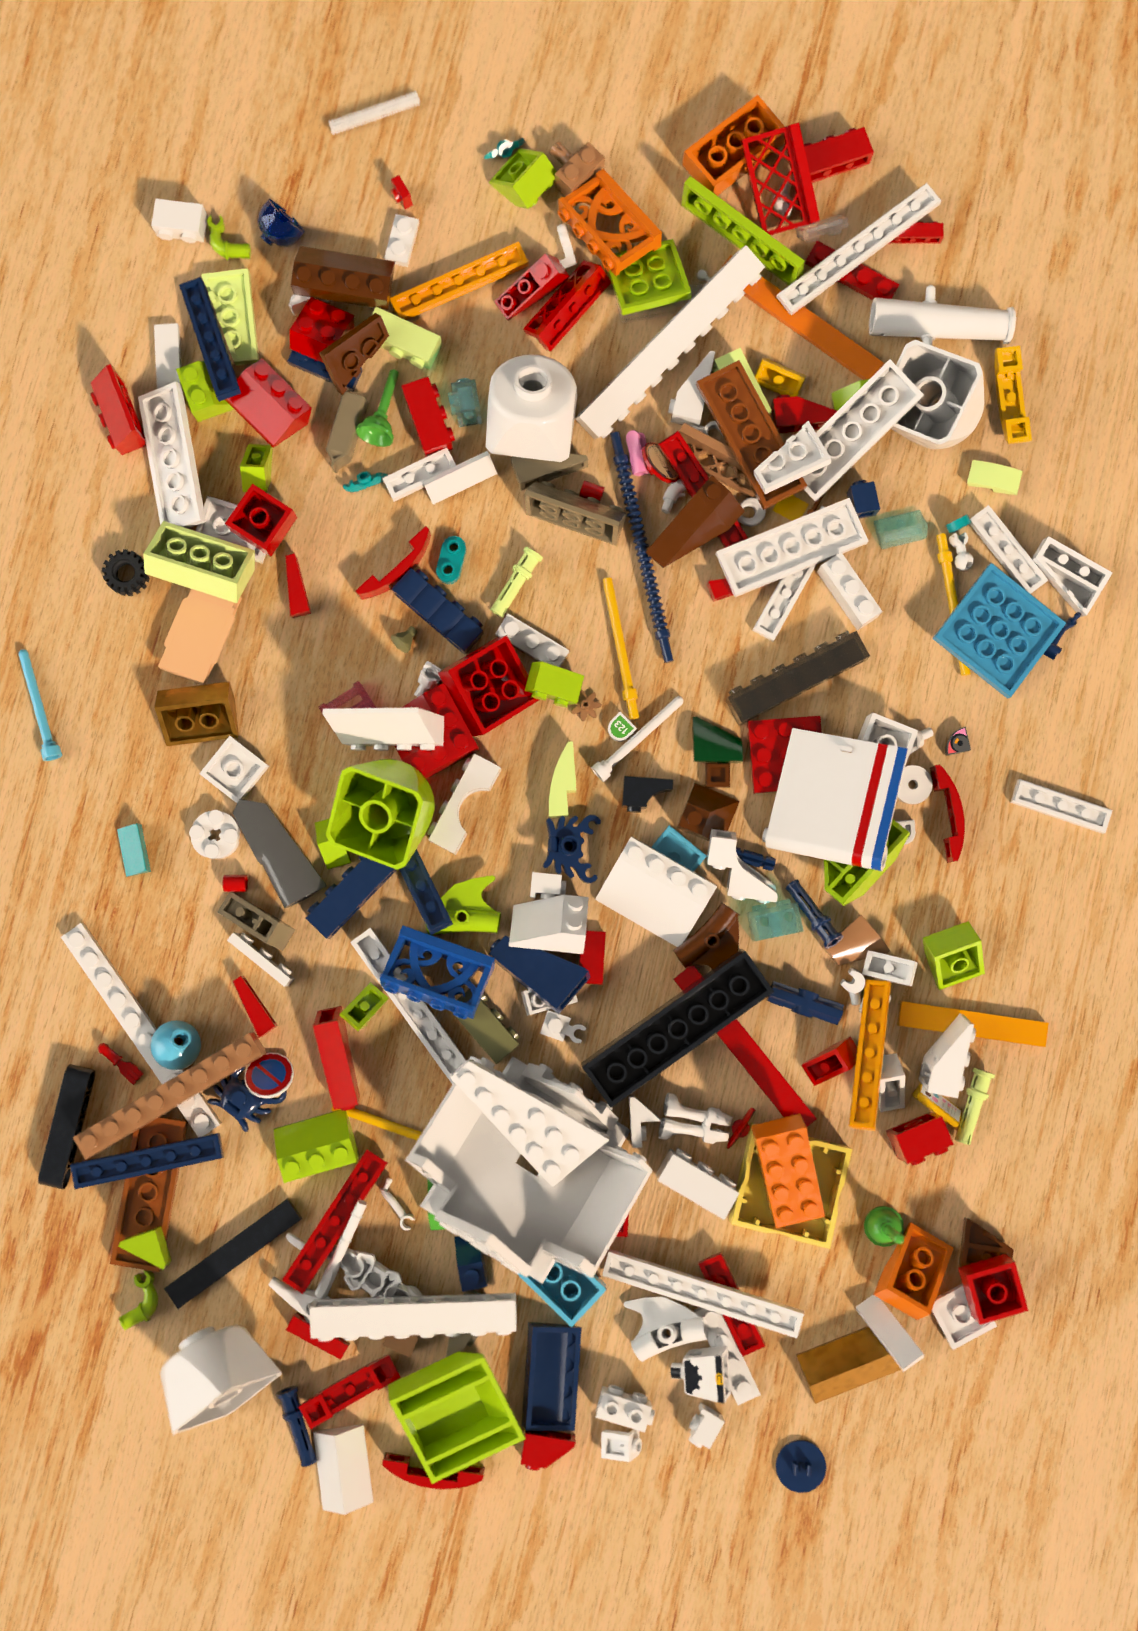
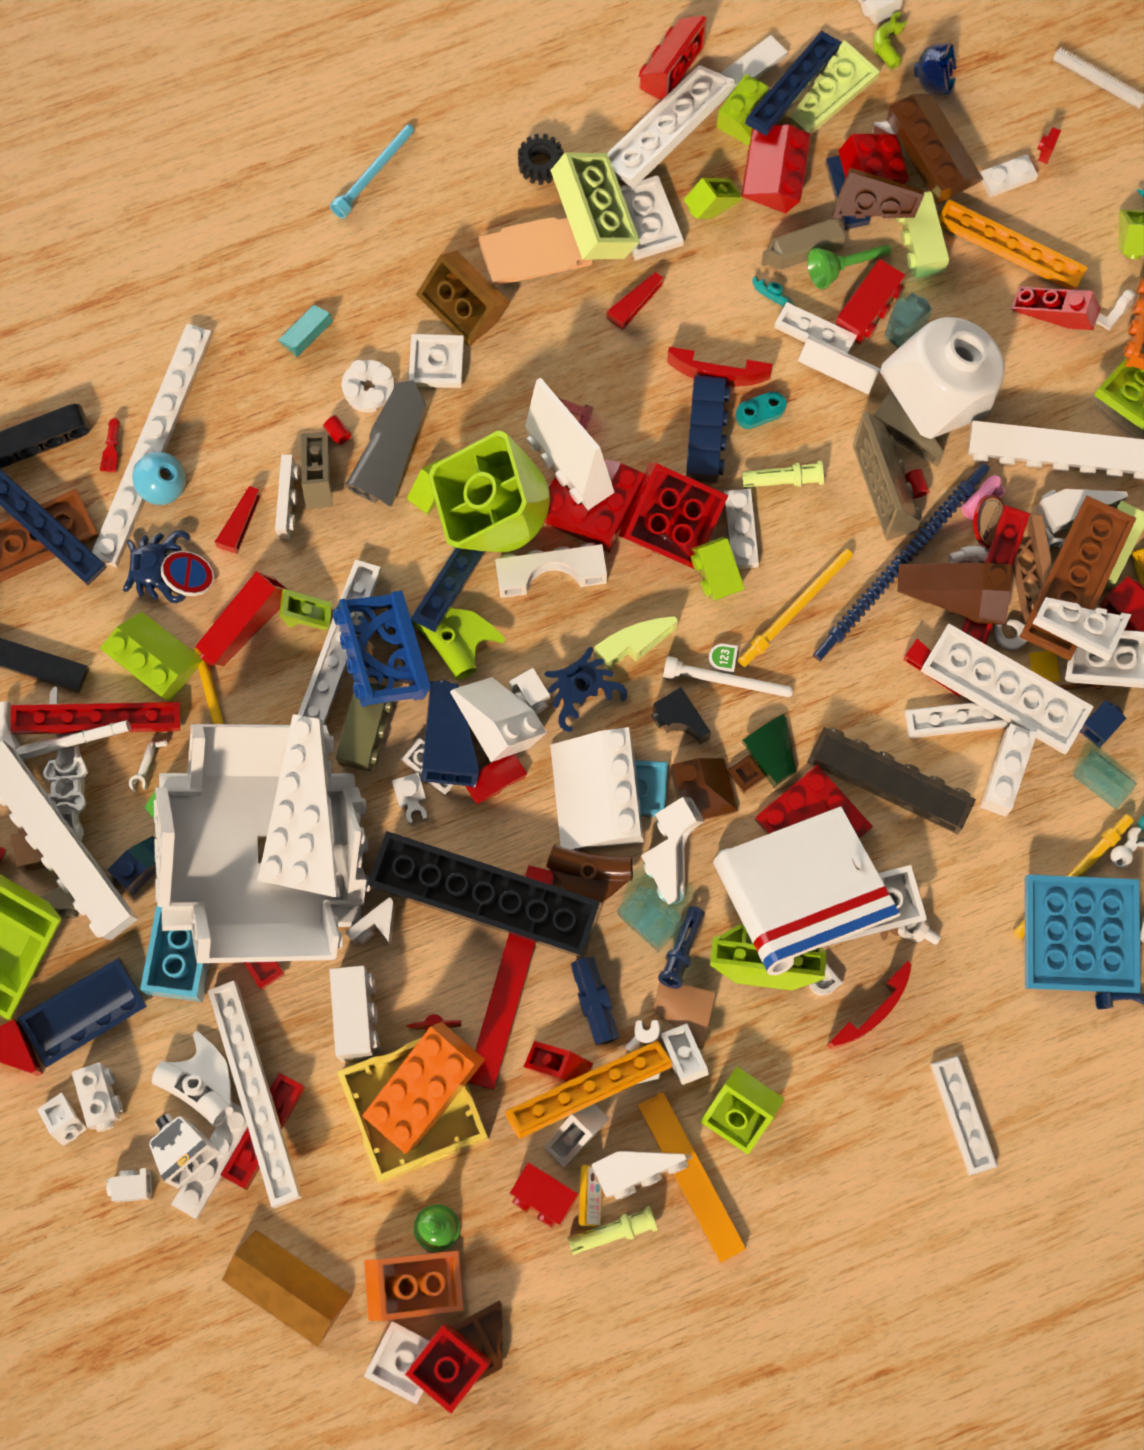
camera: 55 degrees right, 10 degrees down
medium nougat brick [73,1032,267,1159] -> none
red brick [225,484,298,557] -> none
dark blue brick [305,856,398,939] -> none
olive rock [391,626,418,653] -> none
white piece [414,661,442,697] -> none
red fence [523,260,612,352] -> none
medium nougat plant [571,690,602,721] -> none
white piece [659,1093,733,1144] -> none
dark blue axle [736,847,776,871] -> none
dark blue piece [776,1440,826,1493] -> none
white tile [856,1295,924,1372] -> none
white piece [897,765,932,804] -> none
dark grey tile [945,727,971,756] -> none

